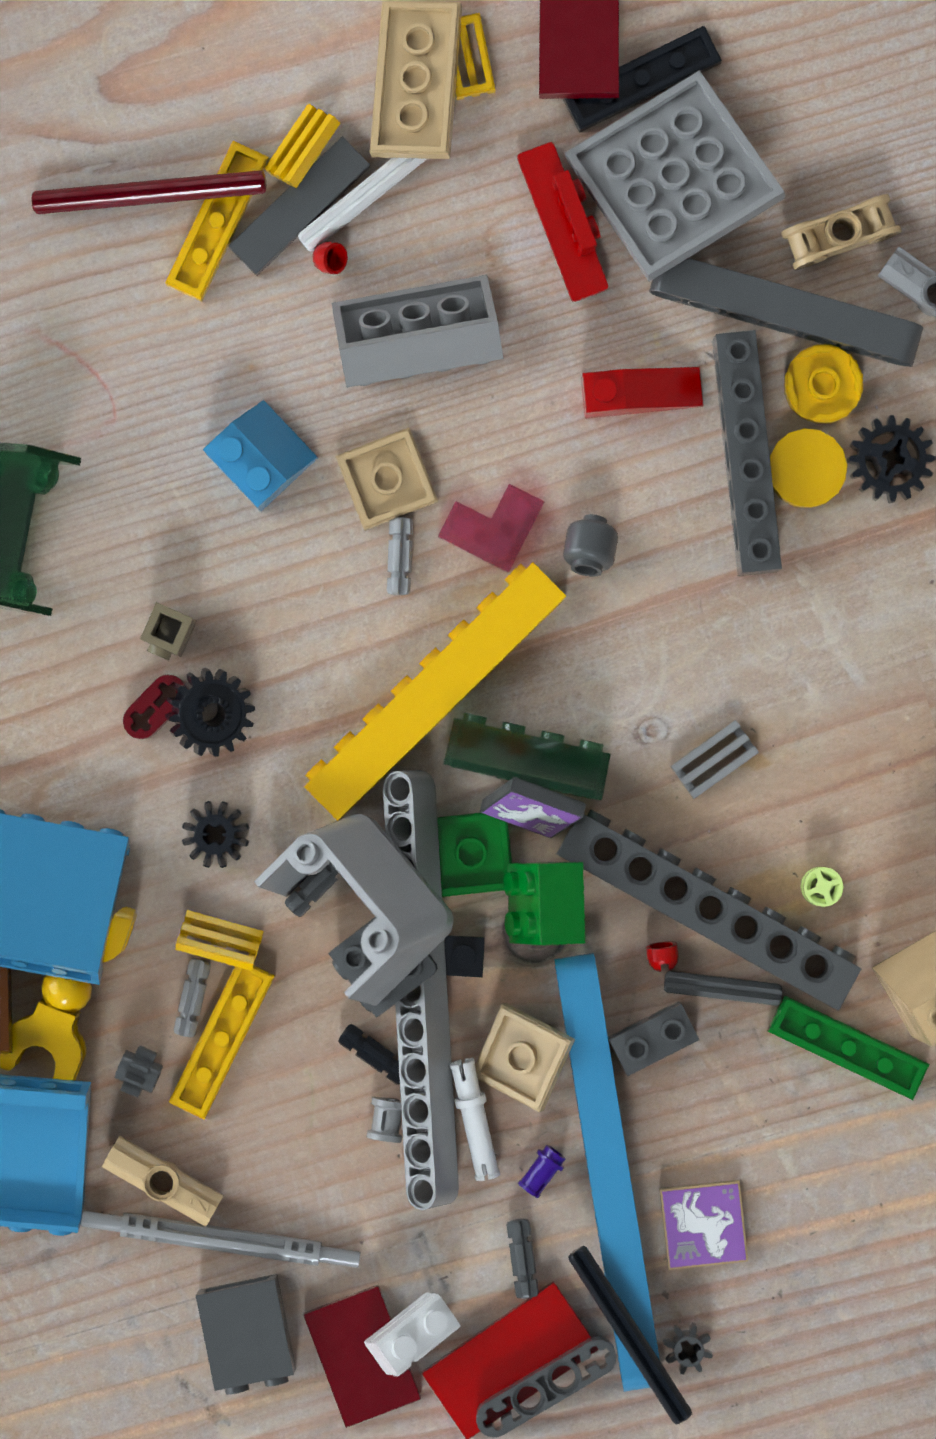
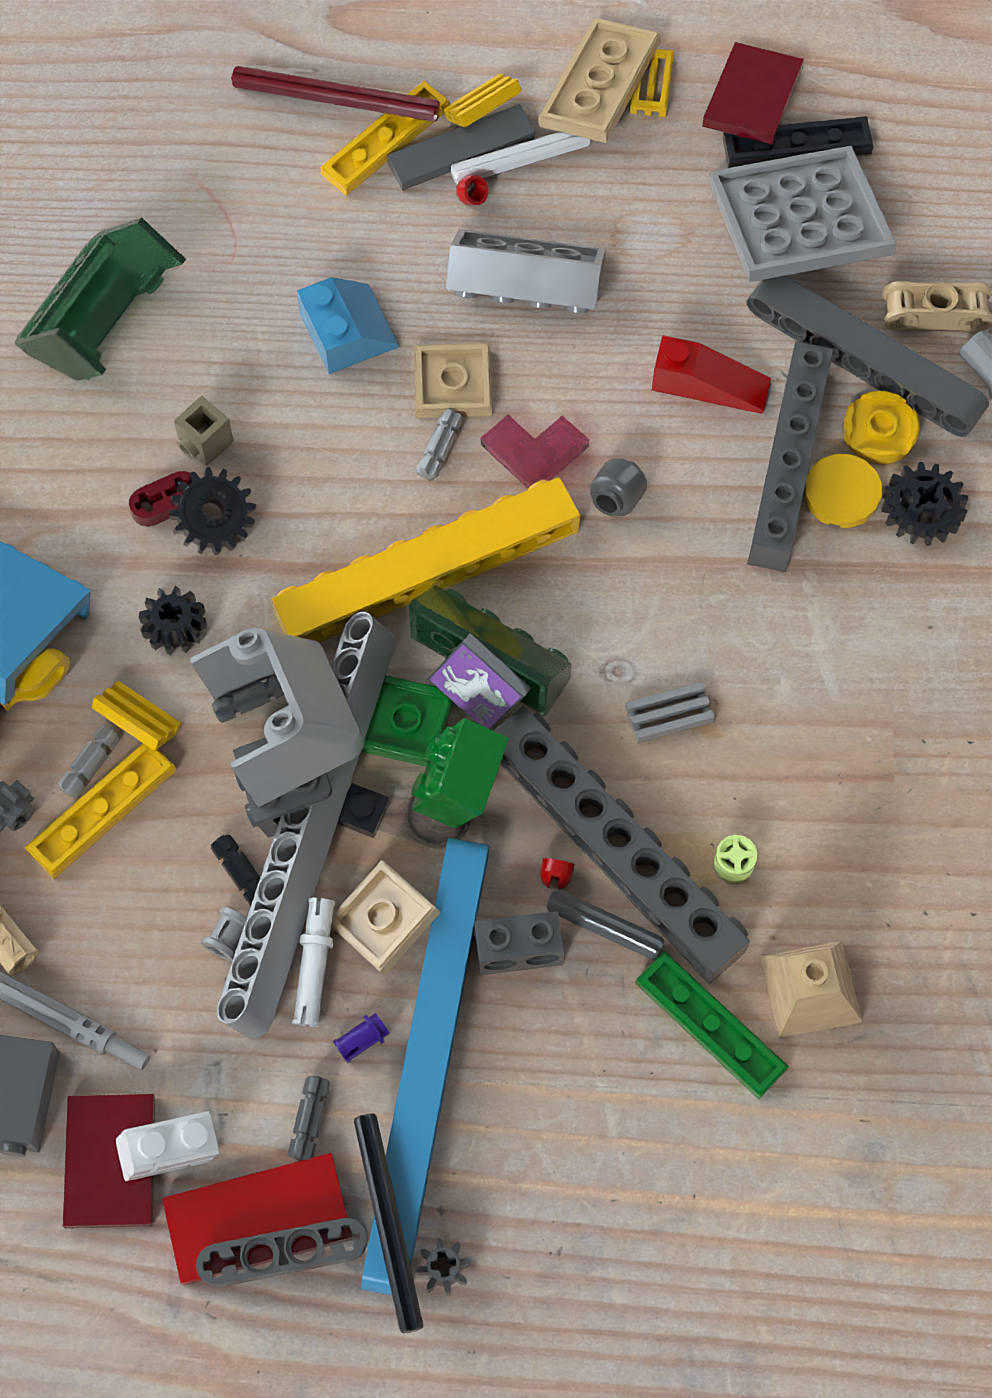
camera: 20 degrees right, 20 degrees down
red bracket [517,142,608,302] -> none
tile [659,1180,748,1270] -> none

